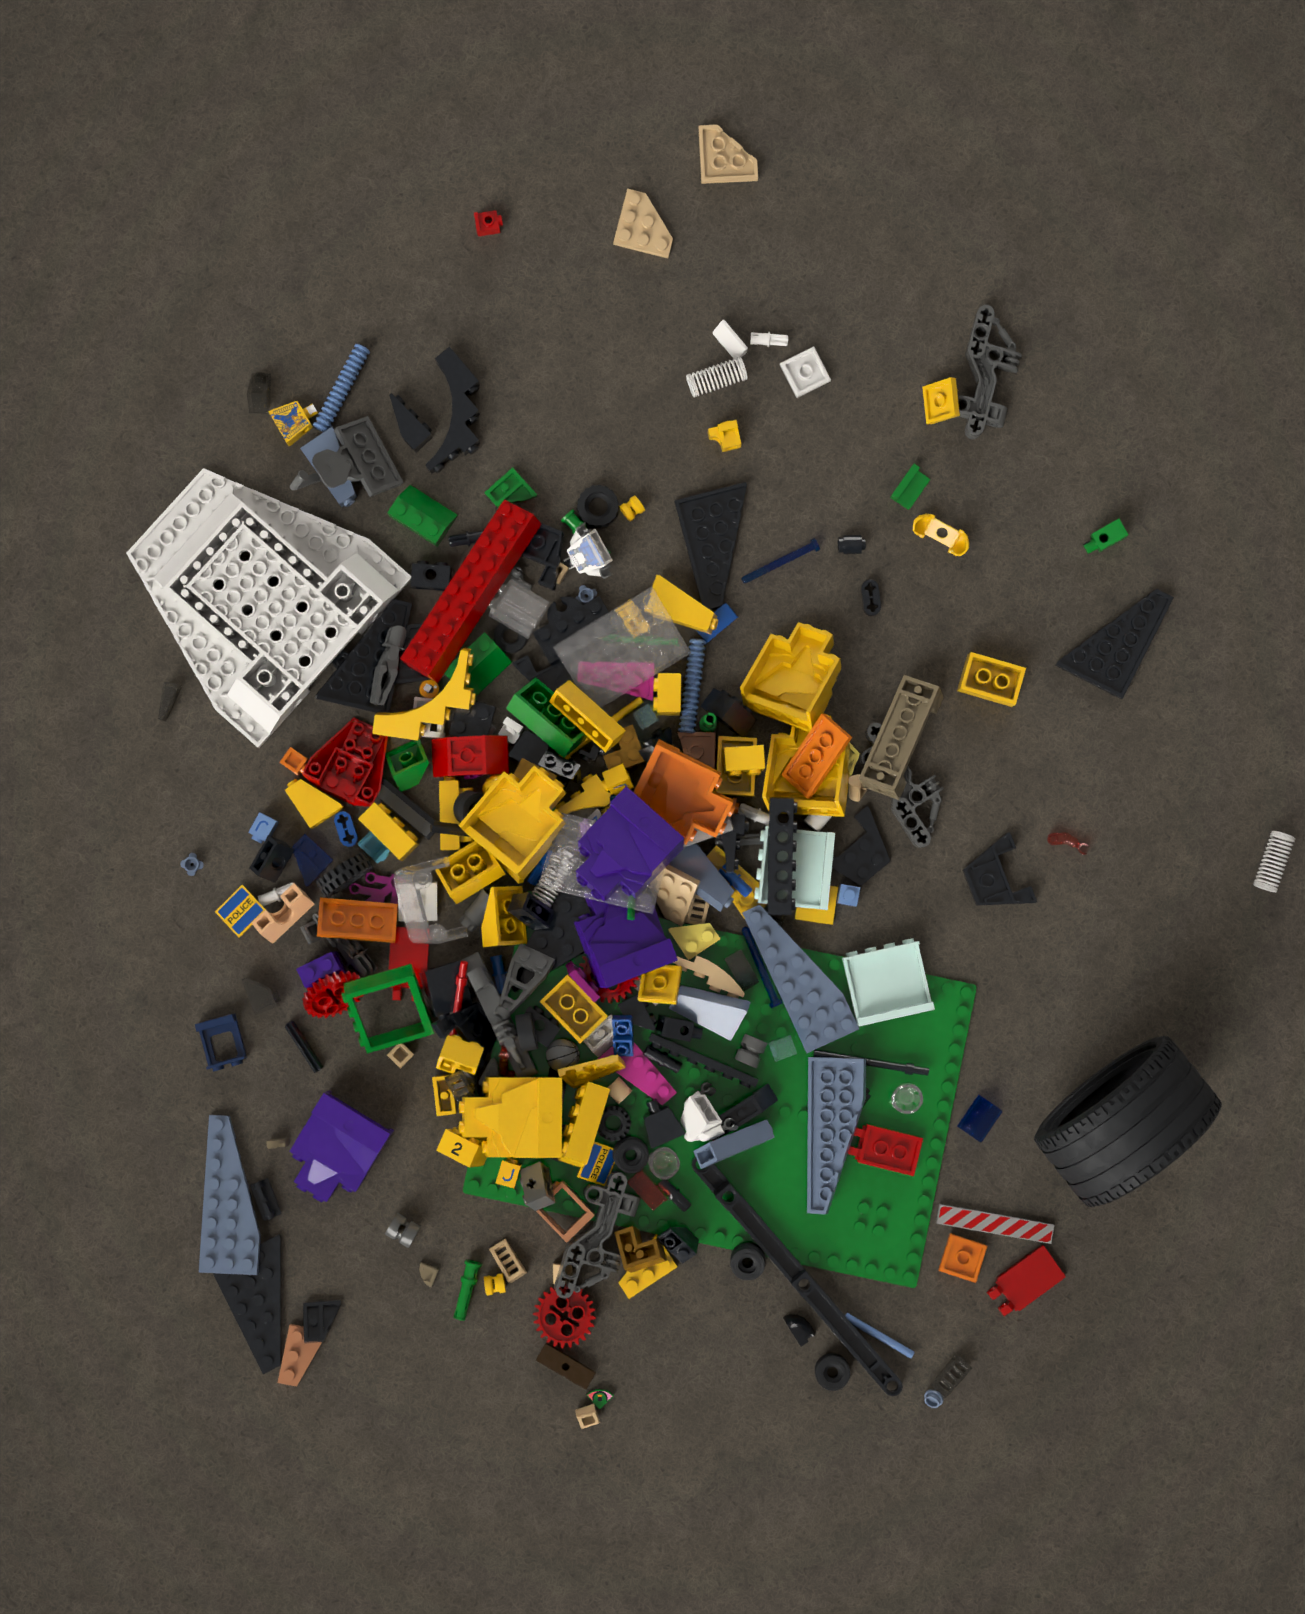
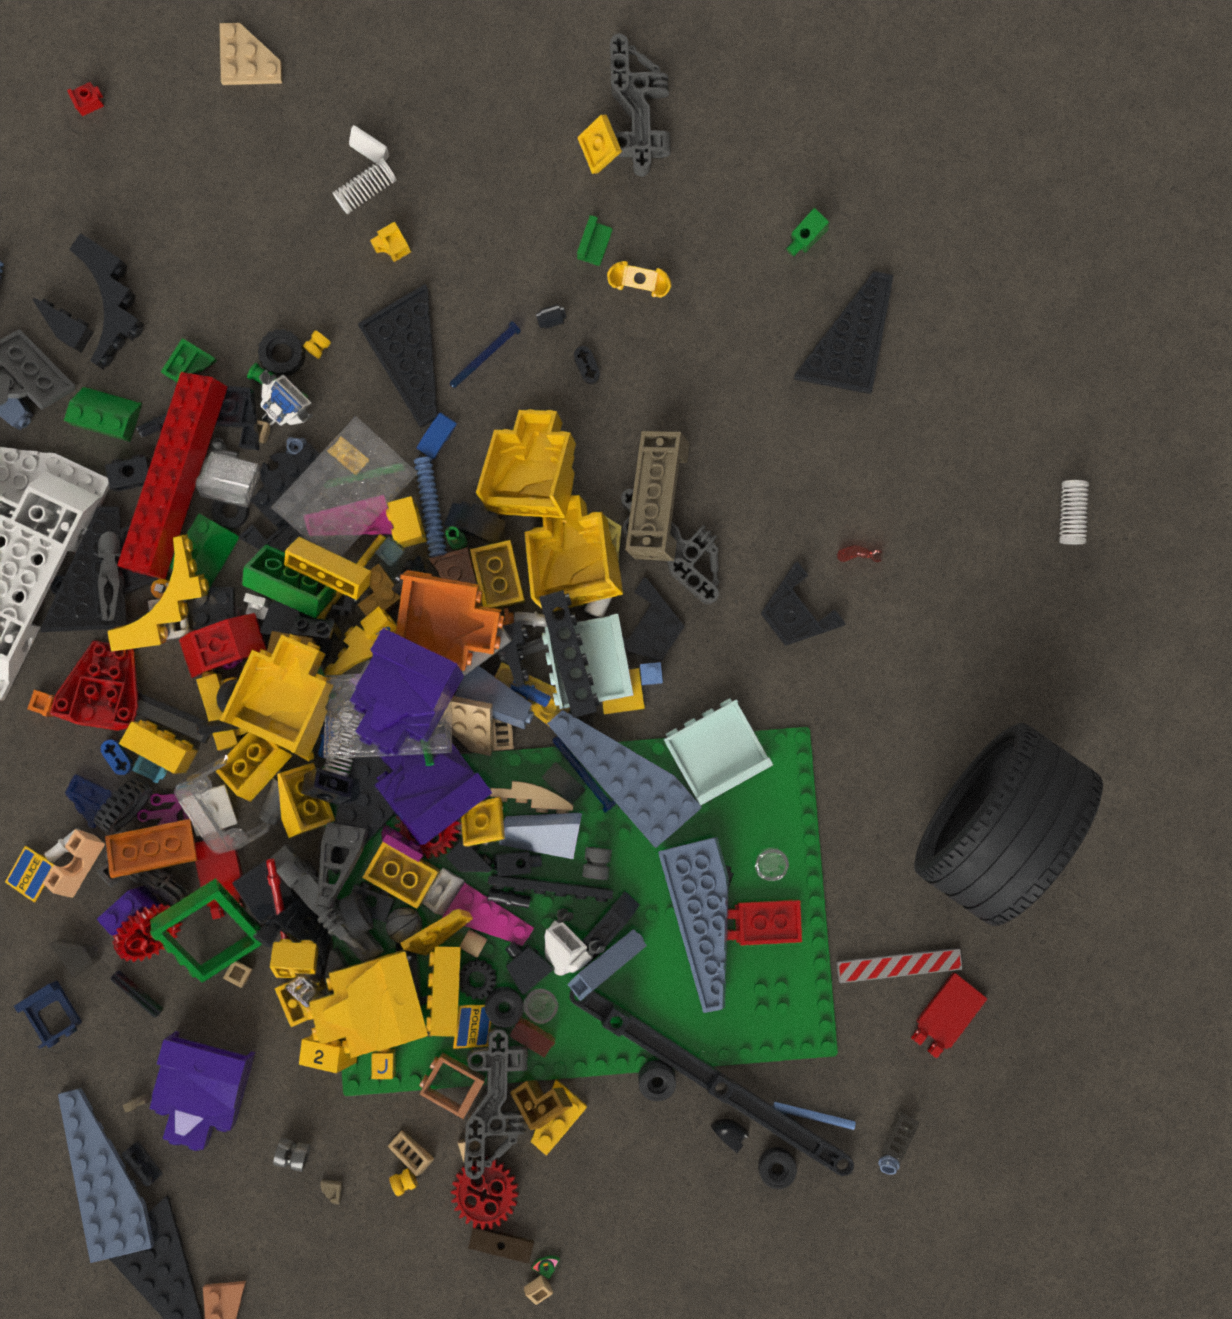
camera: 15 degrees left, 0 degrees up
medium blue brick [248,812,279,844] -> none
black brick [249,835,294,883] -> none
yellow slope [285,779,344,829] -> none
black wing [303,1300,341,1344] -> none
green slope [385,739,429,792] -> none
green pin [453,1259,482,1321] -> none
blue axle [490,955,507,994] -> none
clear red arm [498,1046,515,1077] -> none
dark grey brick [520,1162,555,1211] -> none
blue slope [612,1015,634,1056] -> none
yellow slope [644,575,718,634] -> none
black slope [656,1227,699,1264] -> none
black axle [657,1177,691,1212] -> none
light yellow wing [668,923,720,960] -> none
yellow brick [723,745,765,777] -> none
white axle [750,332,788,347] -> none
clear light blue panel [768,1035,797,1062] -> none
white plate [780,347,831,398] -> none
orange plate [781,714,852,799] -> none
black bar [813,1049,929,1076] -> none
tan brick [848,774,867,802] -> none
orange plate [938,1233,987,1283] -> none
yellow brick [957,652,1026,707] -> none
clear blue panel [957,1094,1002,1143] -> none

